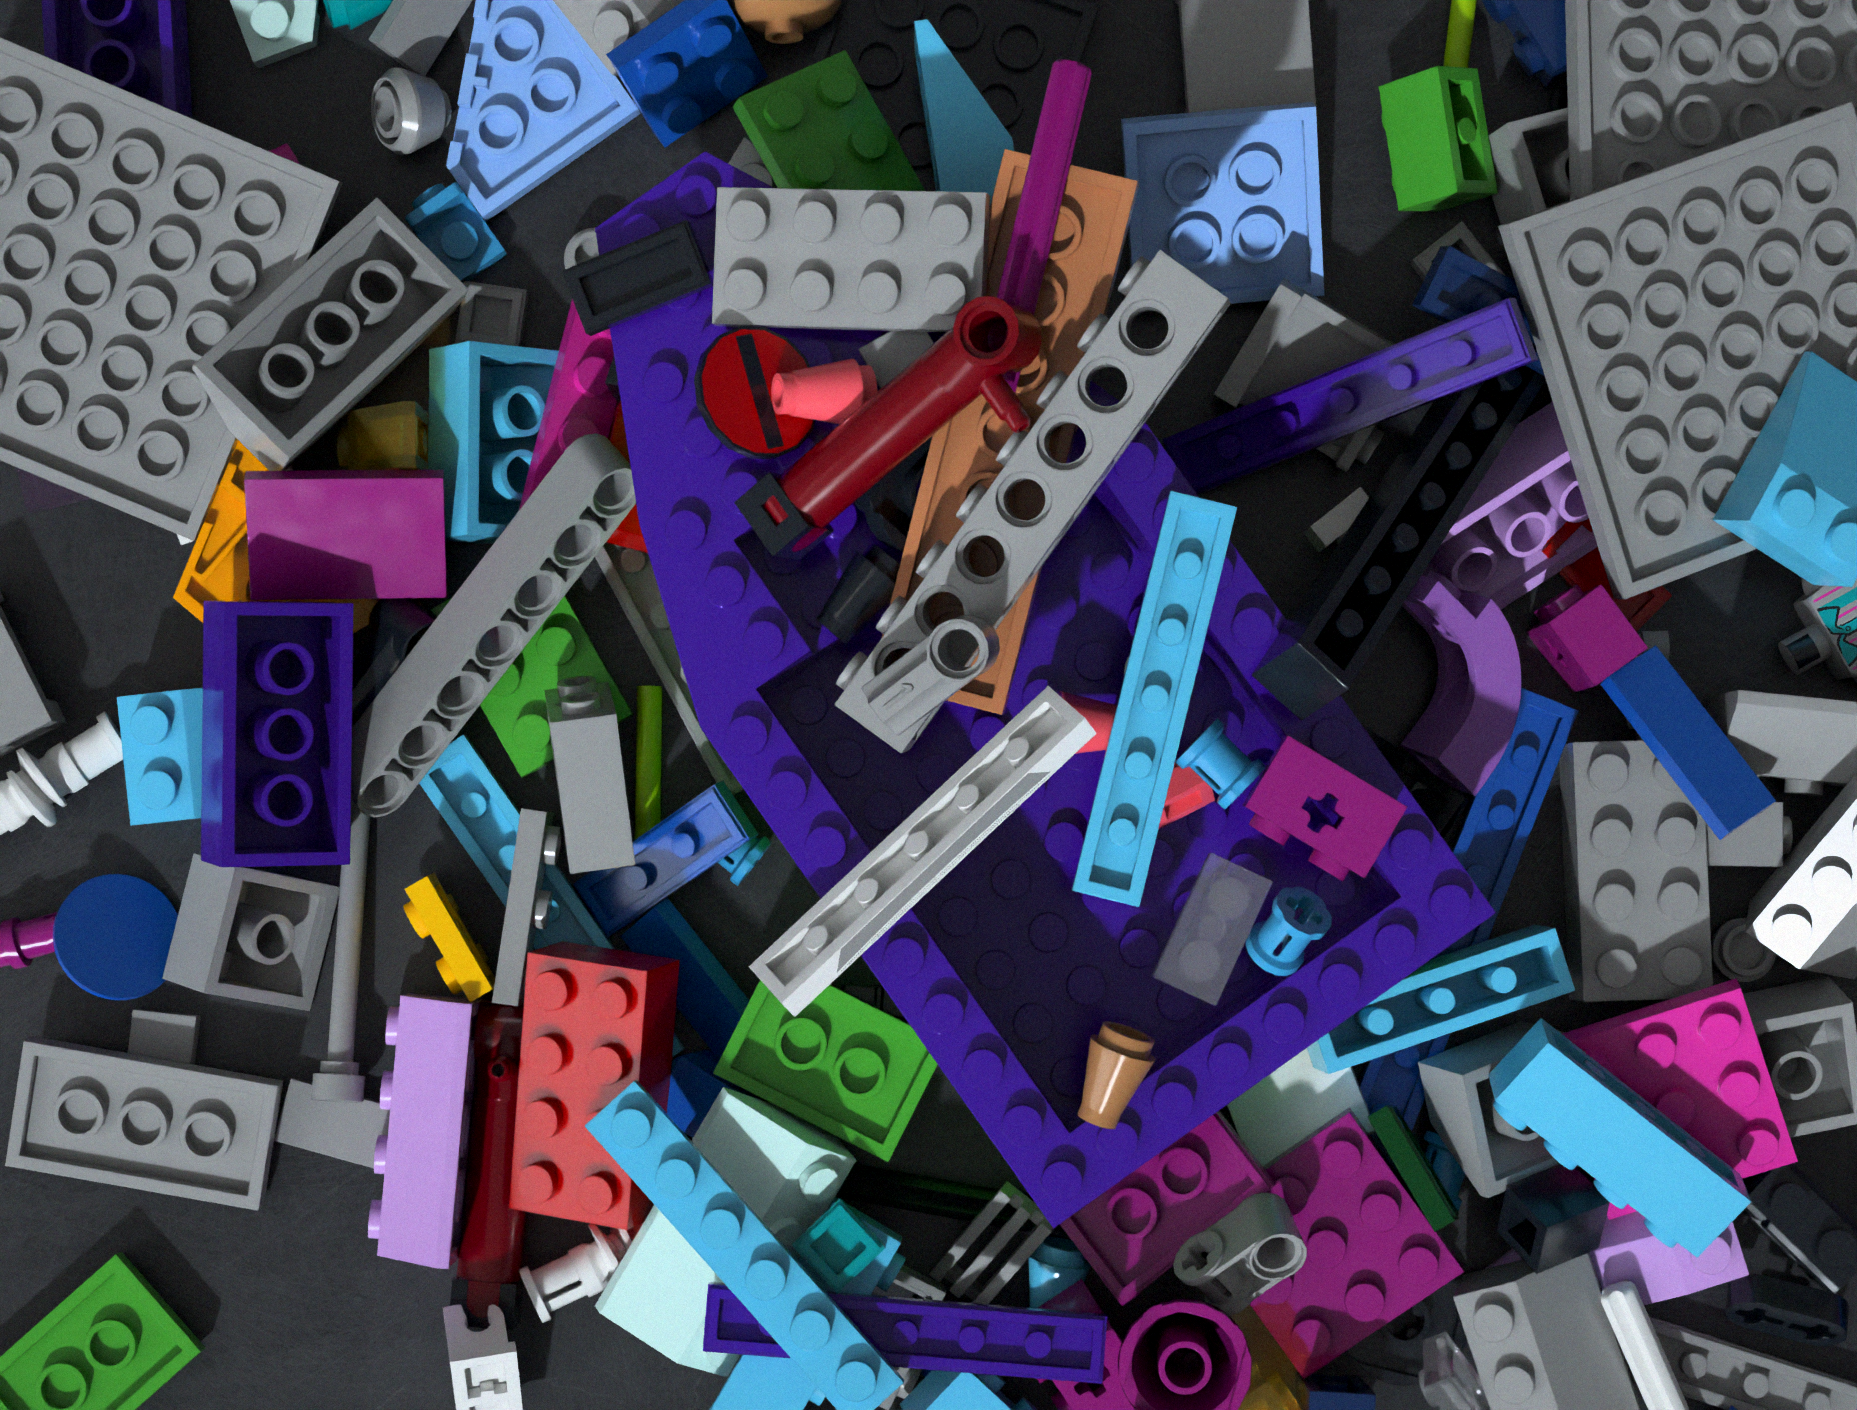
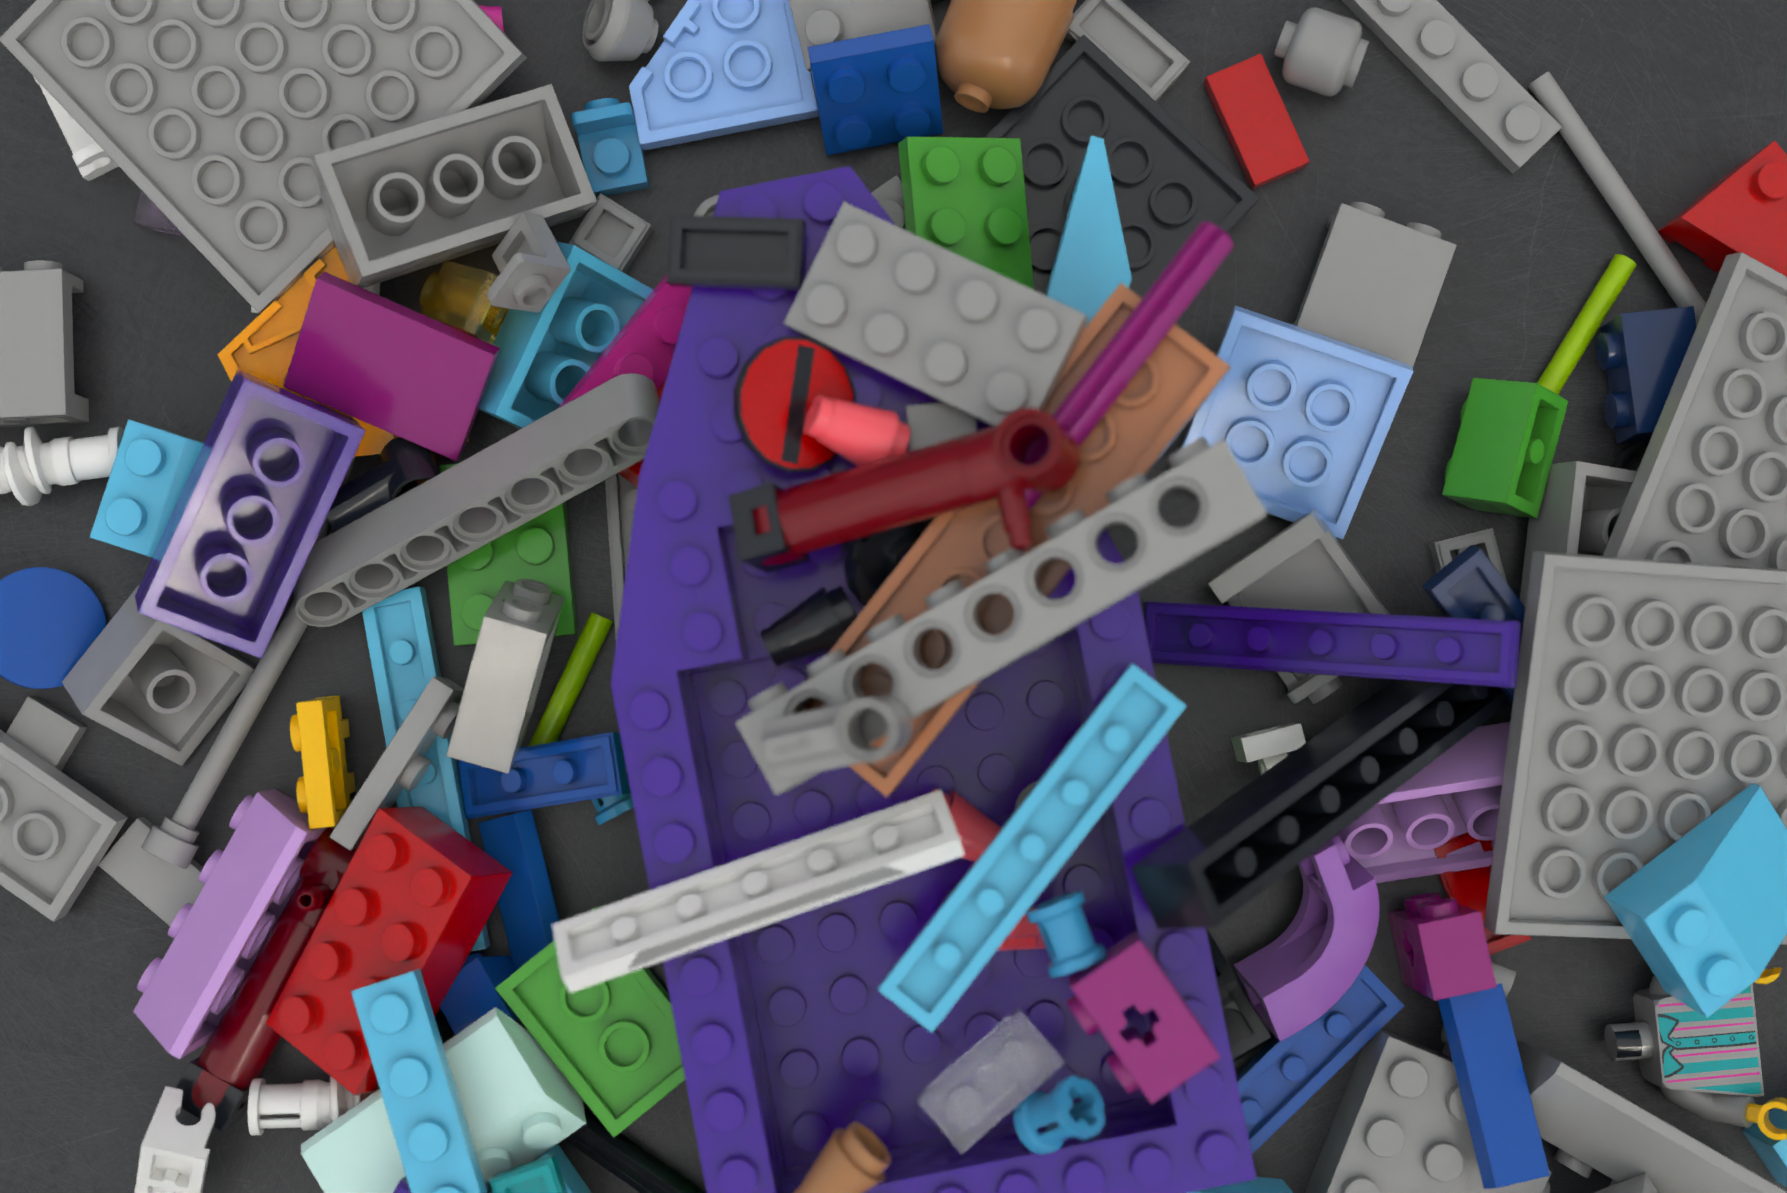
camera: 25 degrees right, 0 degrees up
none -> light grey bracket [486,212,571,313]

